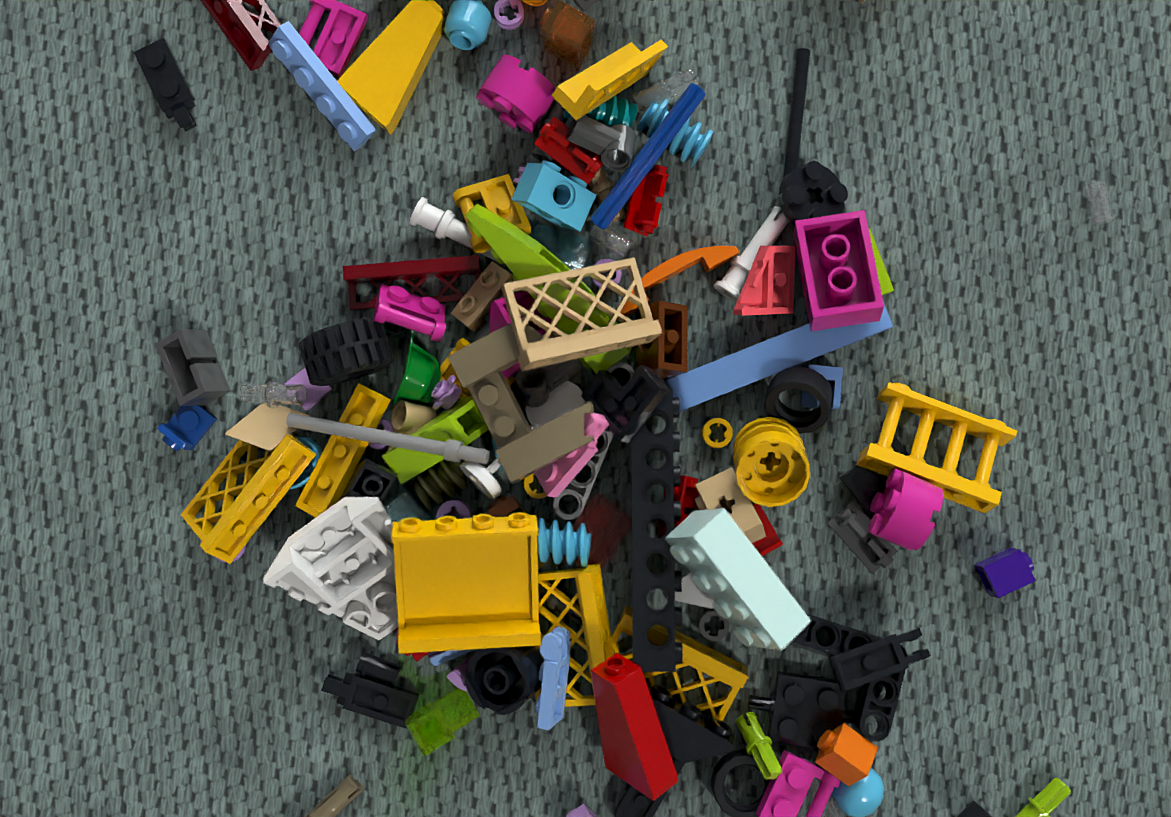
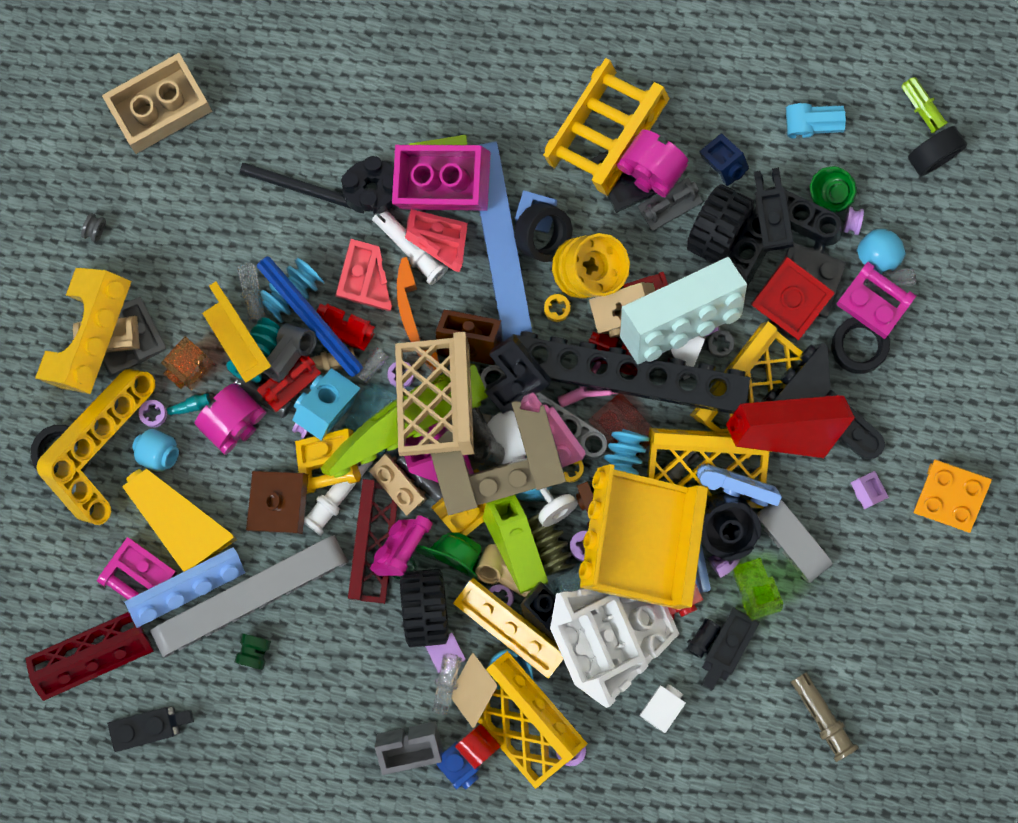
camera: 80 degrees left, 5 degrees down
light grey bar [286,413,490,464] -> none
lavender plate [431,375,462,410] -> none
lime axle [735,712,782,780] -> none
orange brick [815,723,878,786] -> none
dark purple brick [974,548,1036,598] -> none
none -> light grey beam [150,535,348,658]
none -> teal piece [167,393,211,415]
none -> dark green wheel [234,633,271,670]
none -> reddish brown plate [246,471,309,534]
none -> coral wing [335,239,392,311]
none -> red axle [455,724,501,769]
none -> bright pink plant [558,361,619,407]
none -> white brick [639,684,686,733]
none -> black tyre [687,184,754,264]
none -> dark blue bracket [699,133,749,186]
none -> red plate [750,256,835,340]
none -> light grey beam [756,500,833,584]
none -> medium azure piece [786,103,846,138]
none -> green hair [809,166,857,213]
none -> lavender bush [843,206,864,235]

